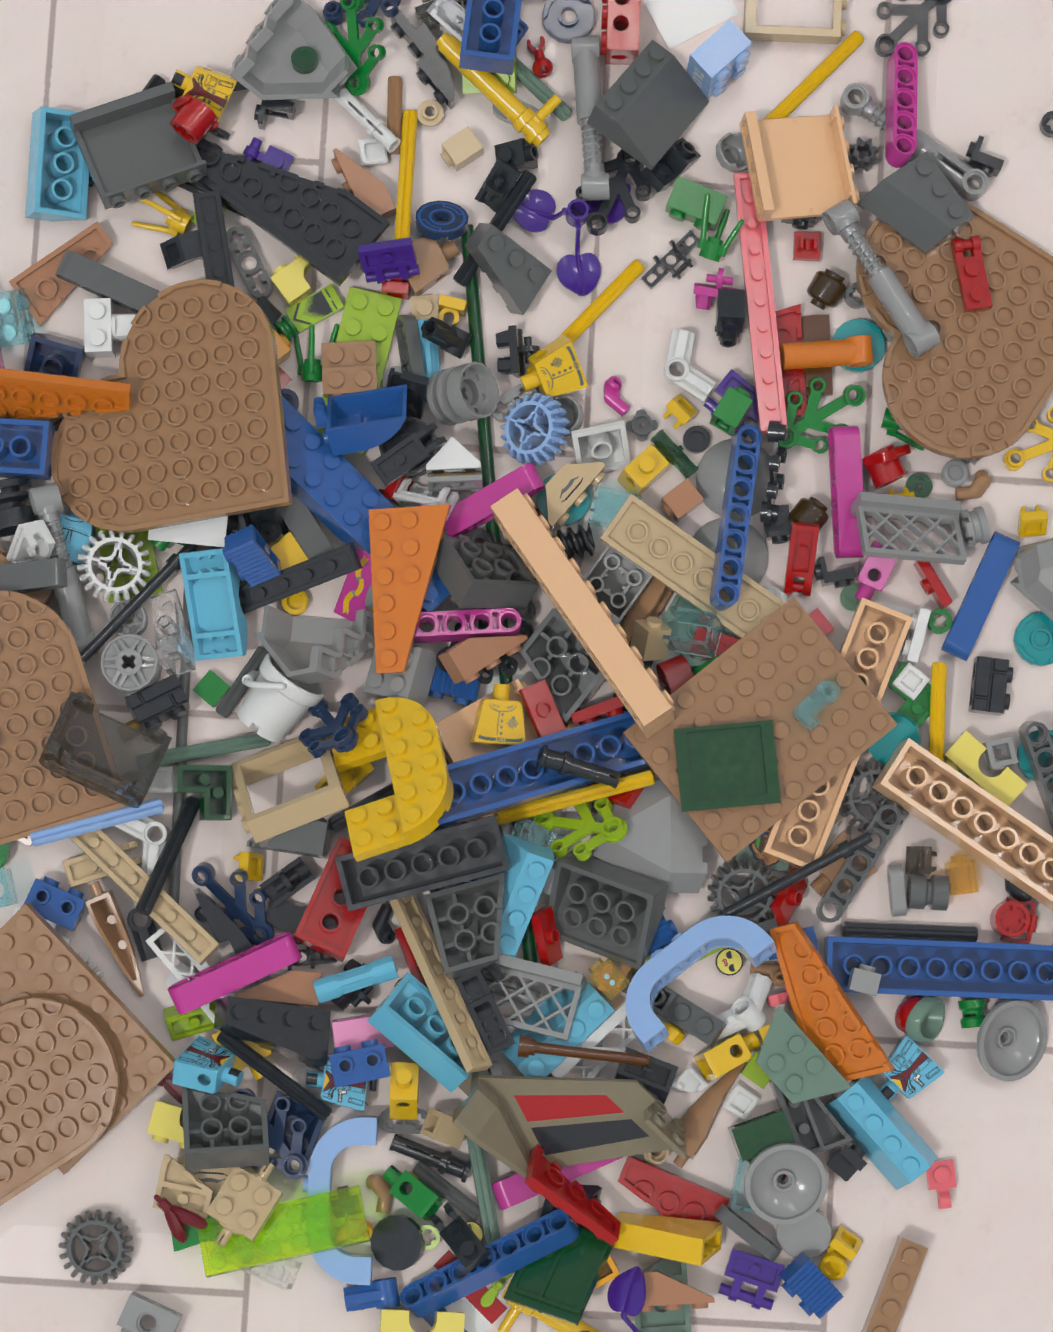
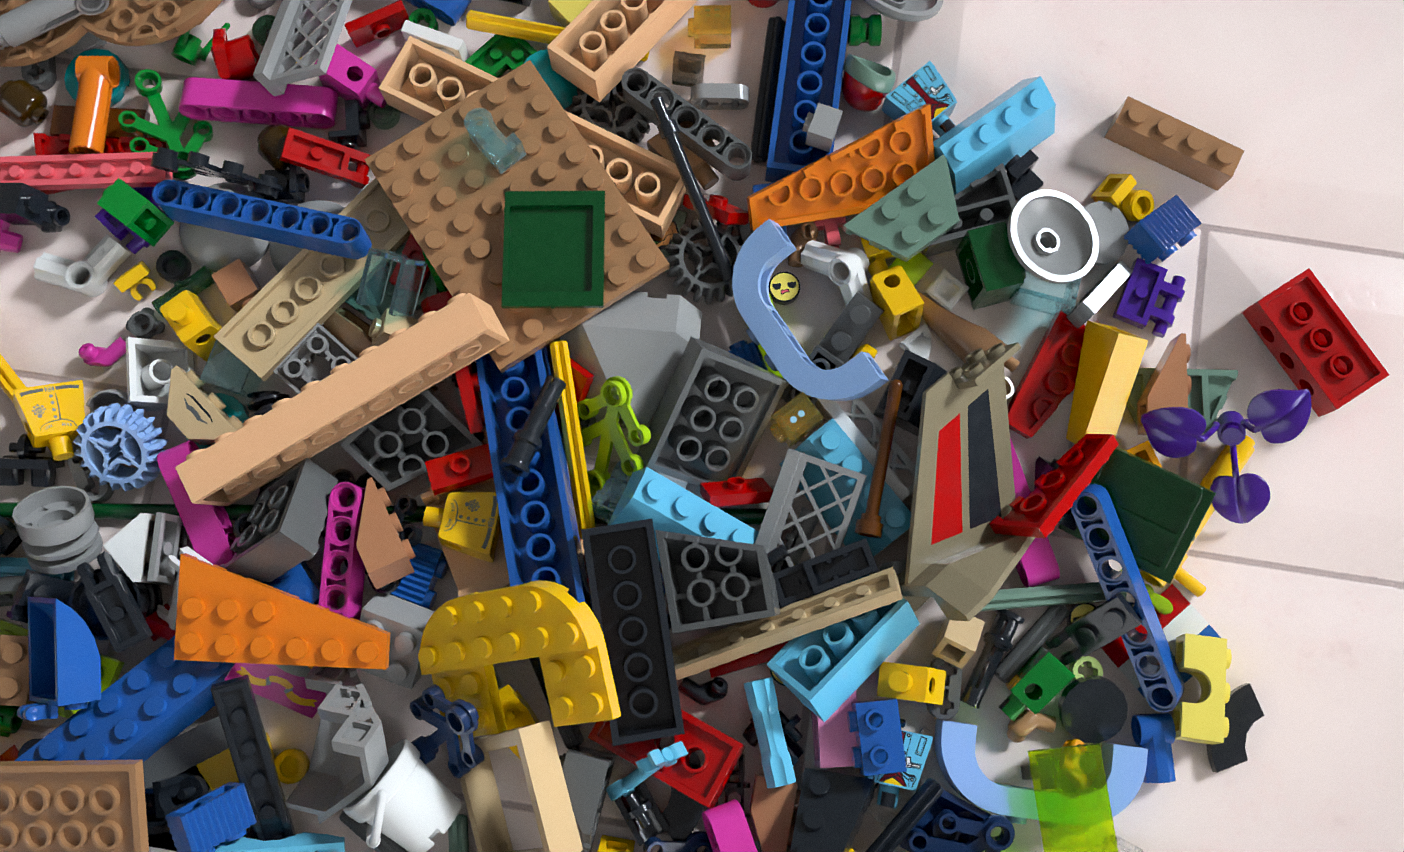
camera: 80 degrees left, 5 degrees down
white tile [892,662,930,701] -> none
dark grey wheel [907,874,950,911] -> none
coral plate [926,1160,957,1209] -> none
none -> medium azure bar [606,741,688,801]

